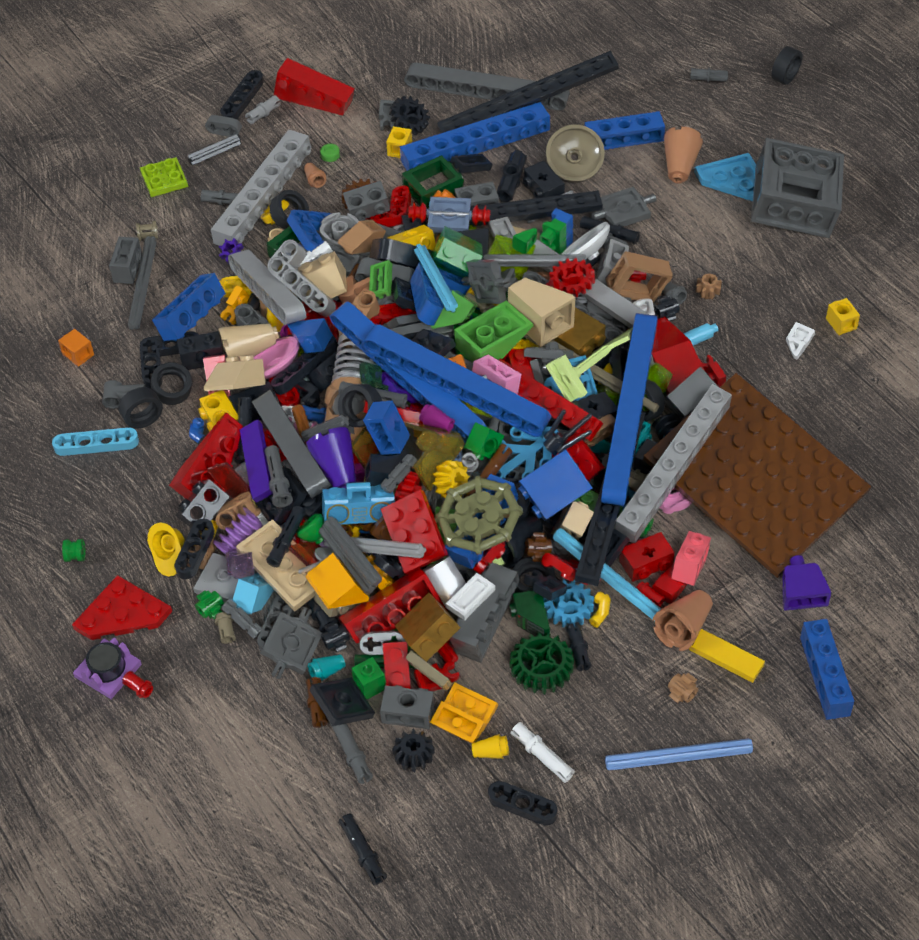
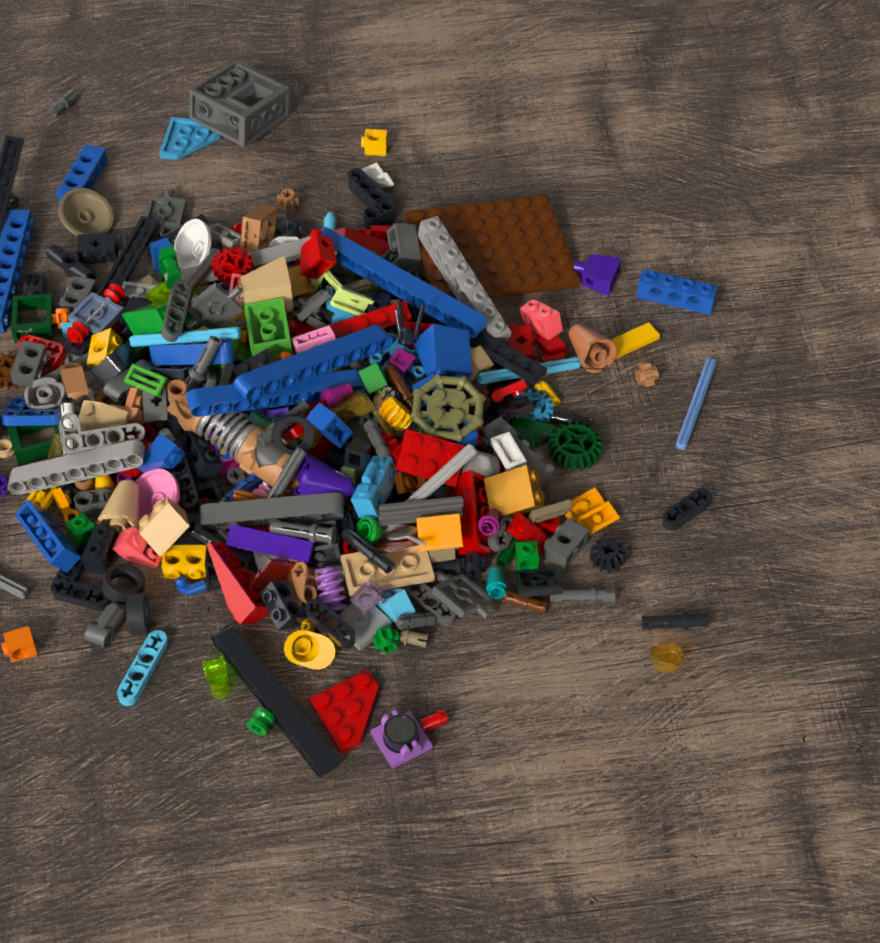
camera: 65 degrees left, 0 degrees up
yellow cone [472,734,509,759] -> none
white pin [511,722,575,783] -> none
nougat cone [664,127,703,184] -> none
black tyre [771,46,803,85] -> none
none -> green brick [65,513,95,547]
none -> dark grey beam [161,280,191,342]
none -> dark grey pin [184,336,222,392]
none -> clear neon green piece [201,655,230,699]
none -> black beam [211,624,340,778]
none -> red torso [300,229,337,280]
none -> black beam [348,168,396,229]
none -> magenta plate [388,348,416,375]
none -> magenta cone [478,509,500,536]
none -> clear yellow hair [650,642,684,673]

